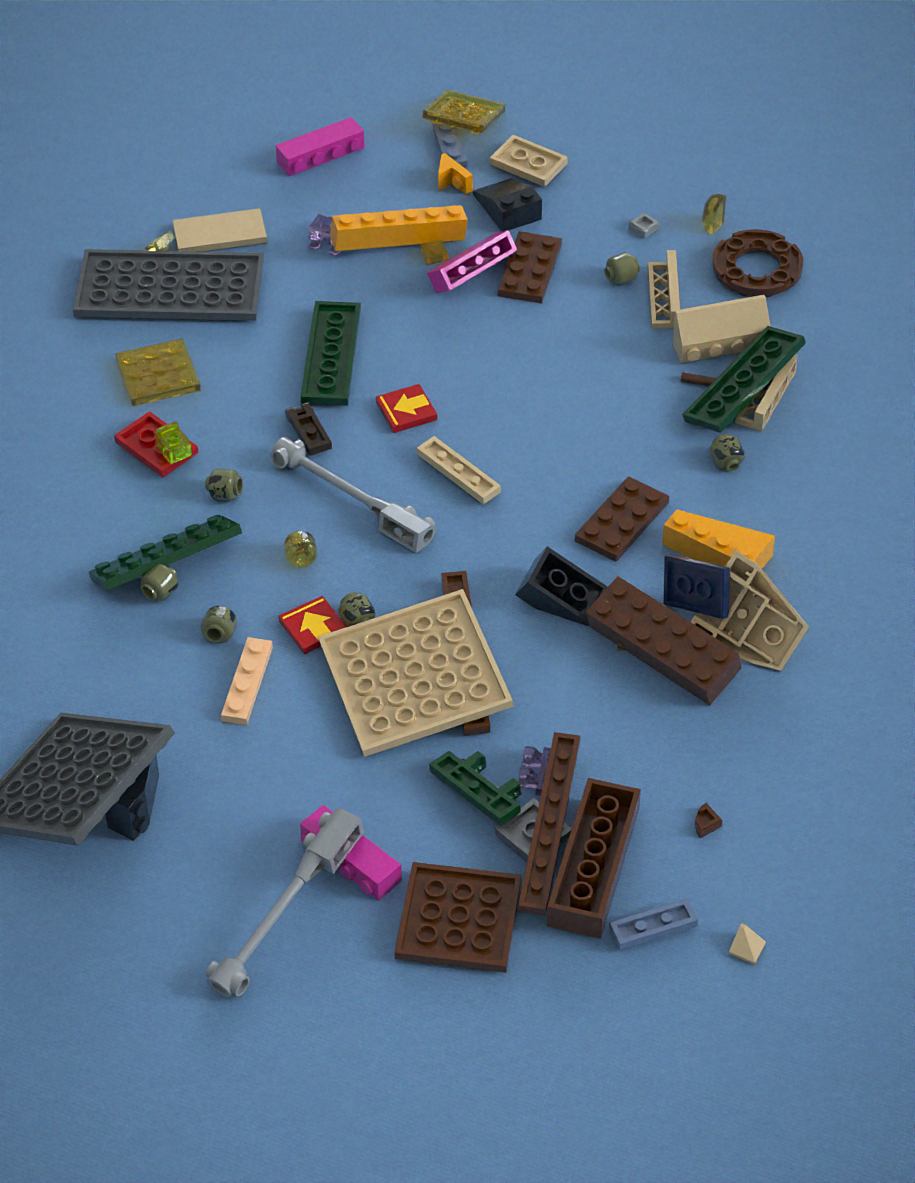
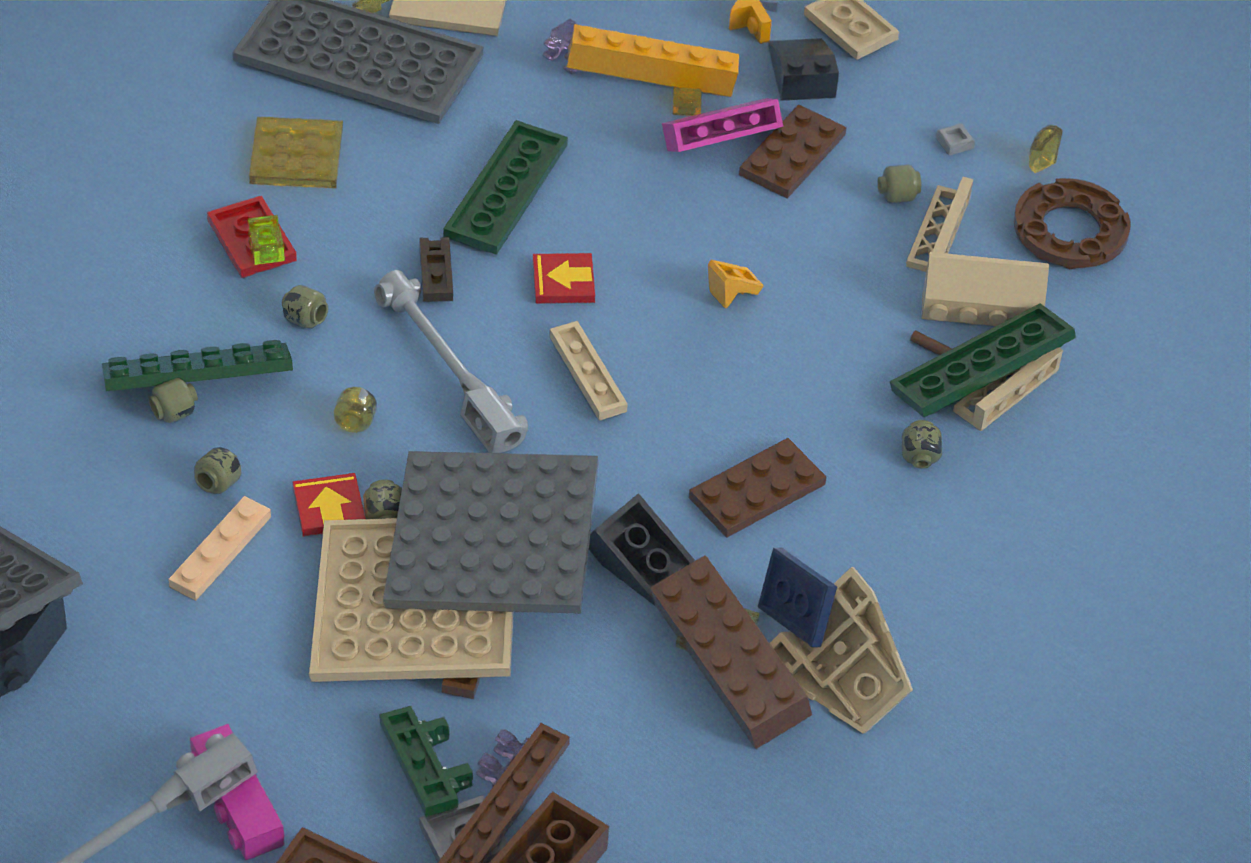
camera: 15 degrees right, 0 degrees up
light orange wedge [662,510,775,569] -> none
none -> dark grey plate [383,451,599,614]
none -> light orange slope [708,259,764,308]

